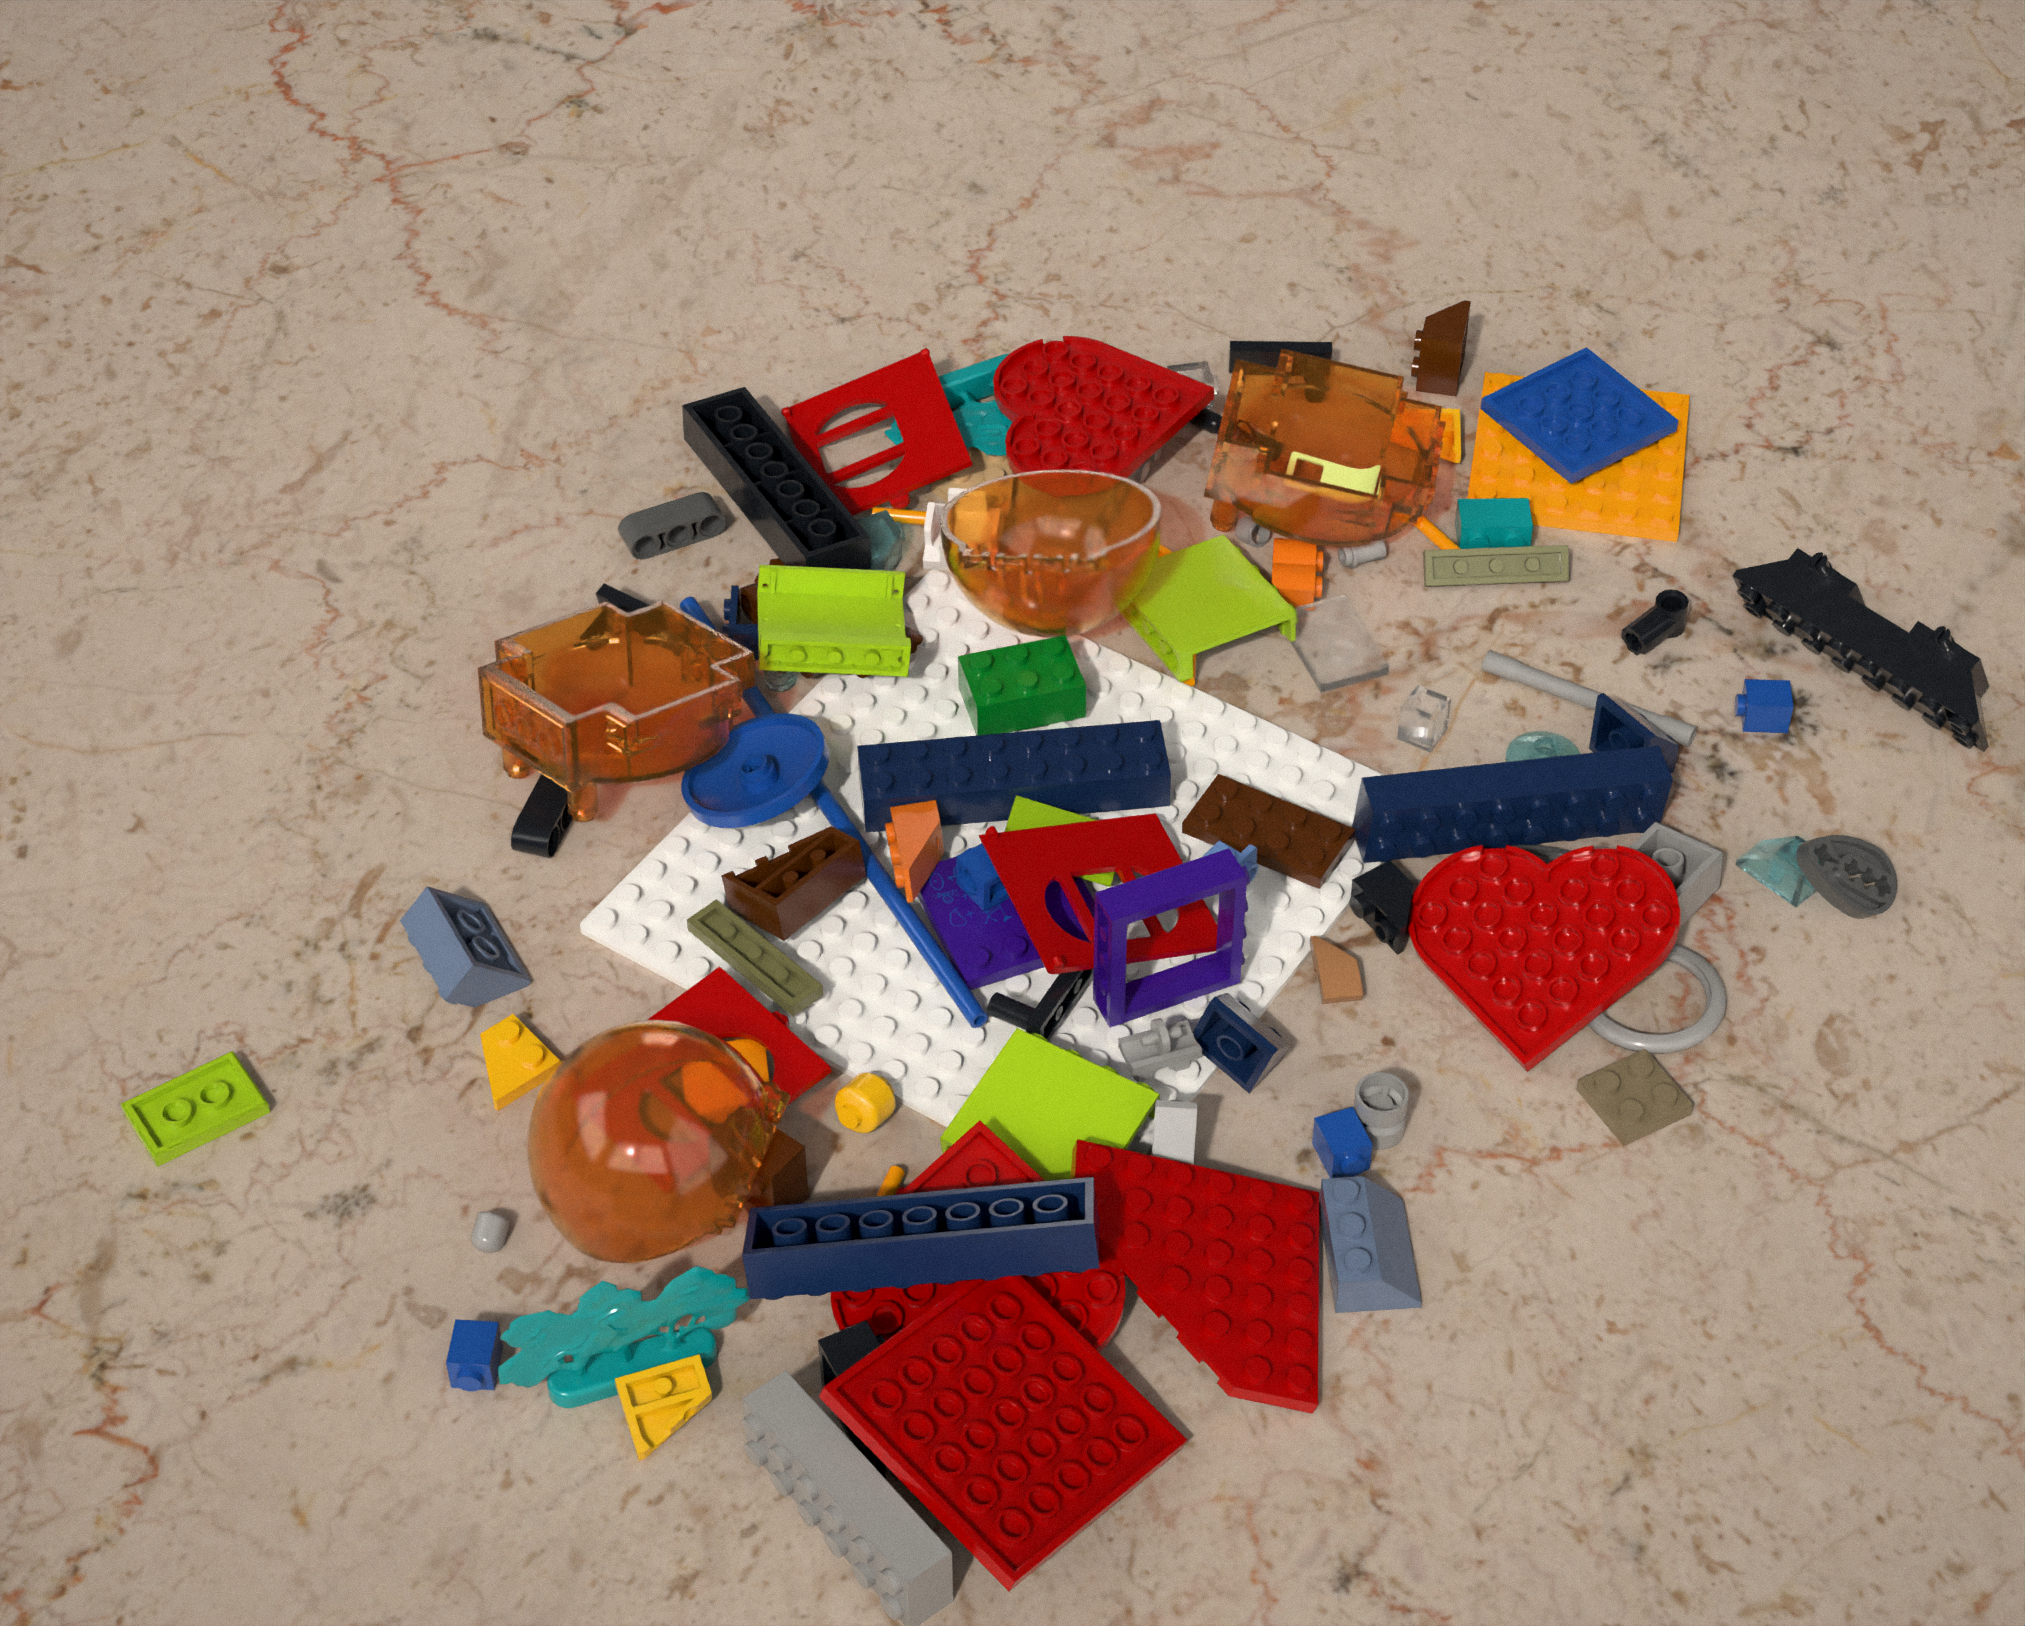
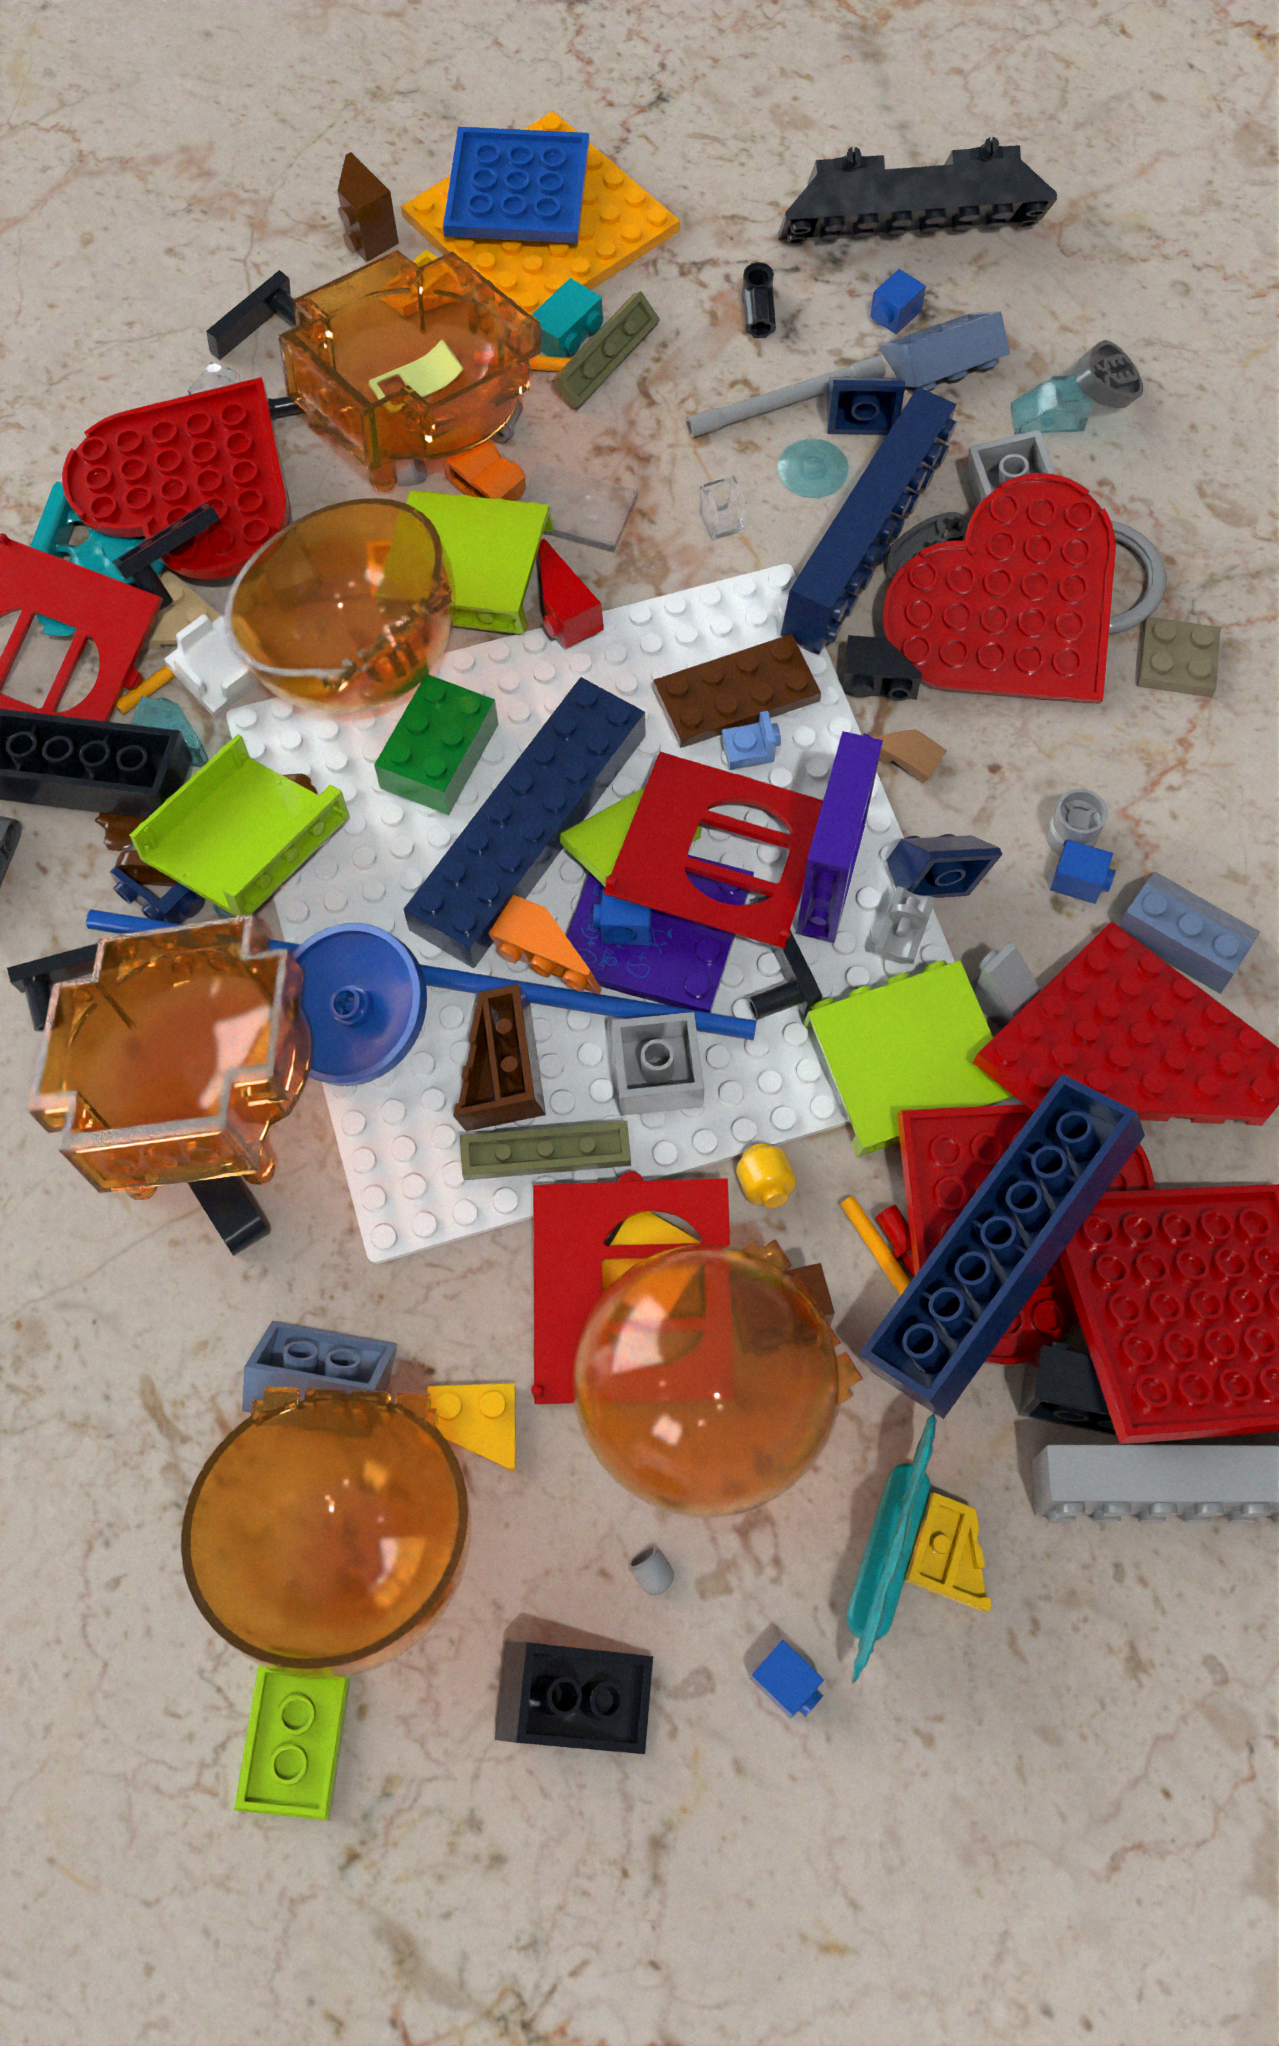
camera: 50 degrees left, 20 degrees up
none -> black piece [111,503,220,611]
none -> clear orange windscreen [181,1386,472,1680]
none -> black slope [495,1642,653,1754]
none -> red slope [539,538,604,648]
none -> light grey brick [611,1012,704,1116]
none -> sand blue slope [880,311,1010,390]

